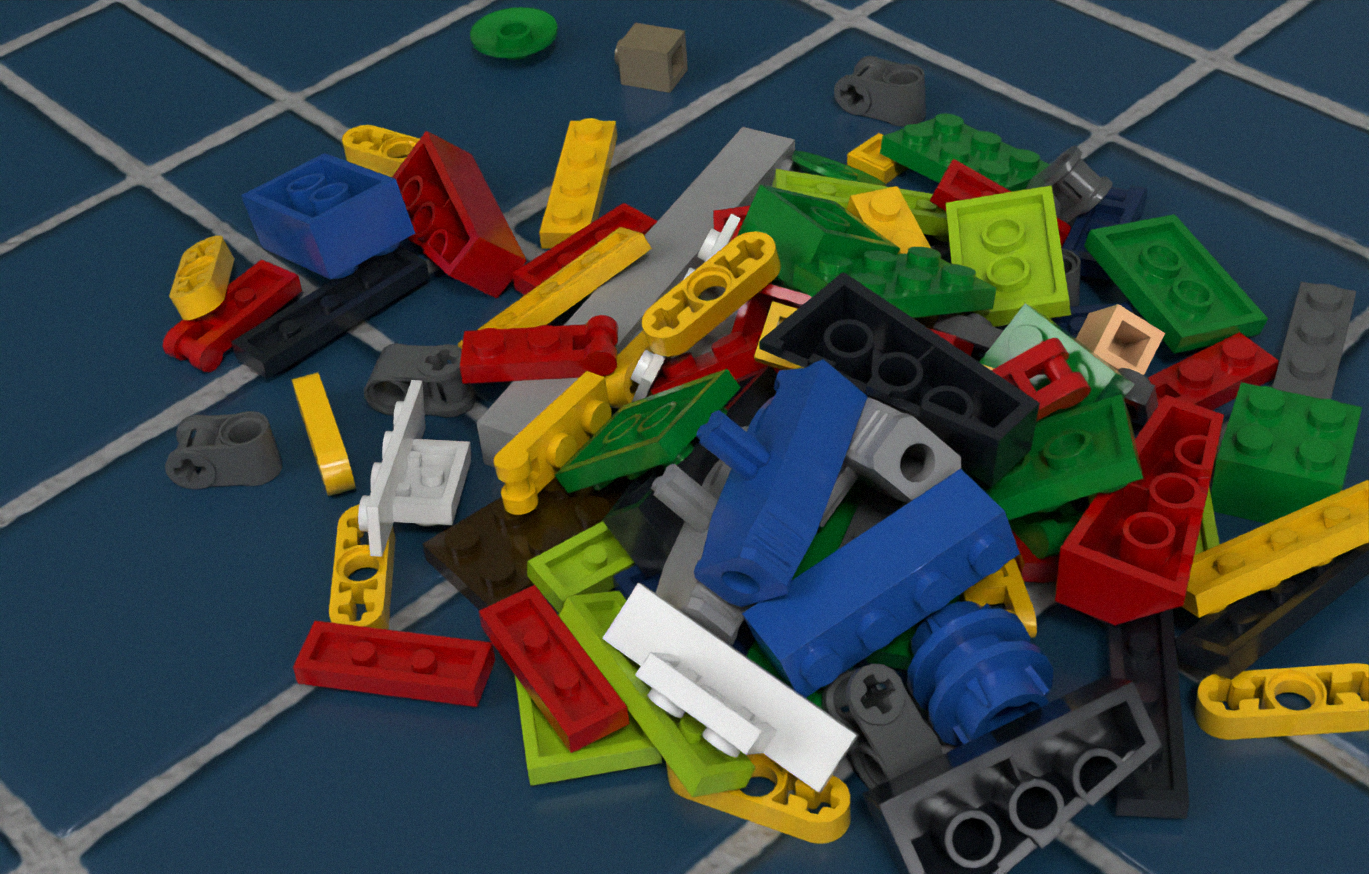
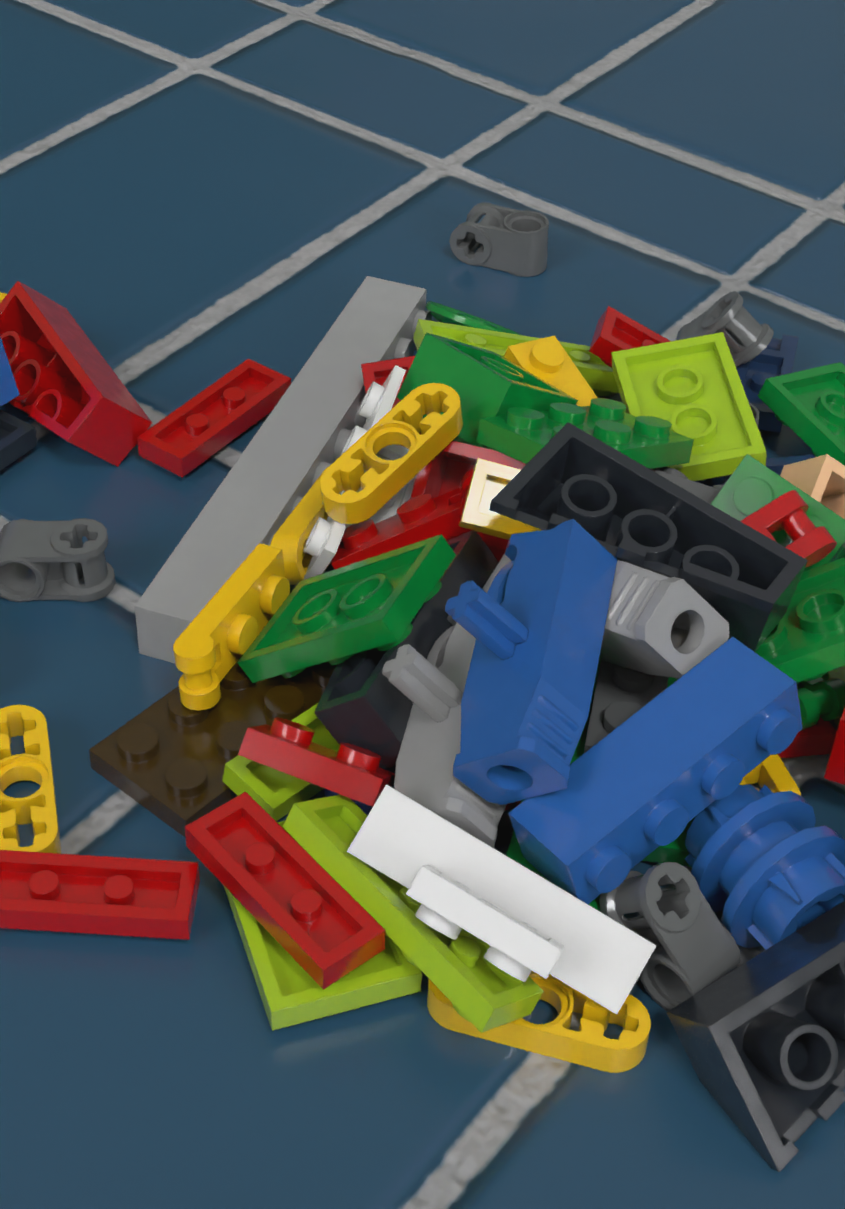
camera: 15 degrees left, 0 degrees up
white bracket [358,380,471,557] -> none
yellow tile [457,227,652,349] -> none
red plate [459,315,619,384] -> none
green dish [470,7,558,60] -> none
yellow plate [539,118,618,249] -> none
dark tan brick [615,23,688,93] -> none
yellow tile [847,133,908,184] -> none
green plate [880,113,1050,192] -> none
none -> red plate [238,717,395,807]

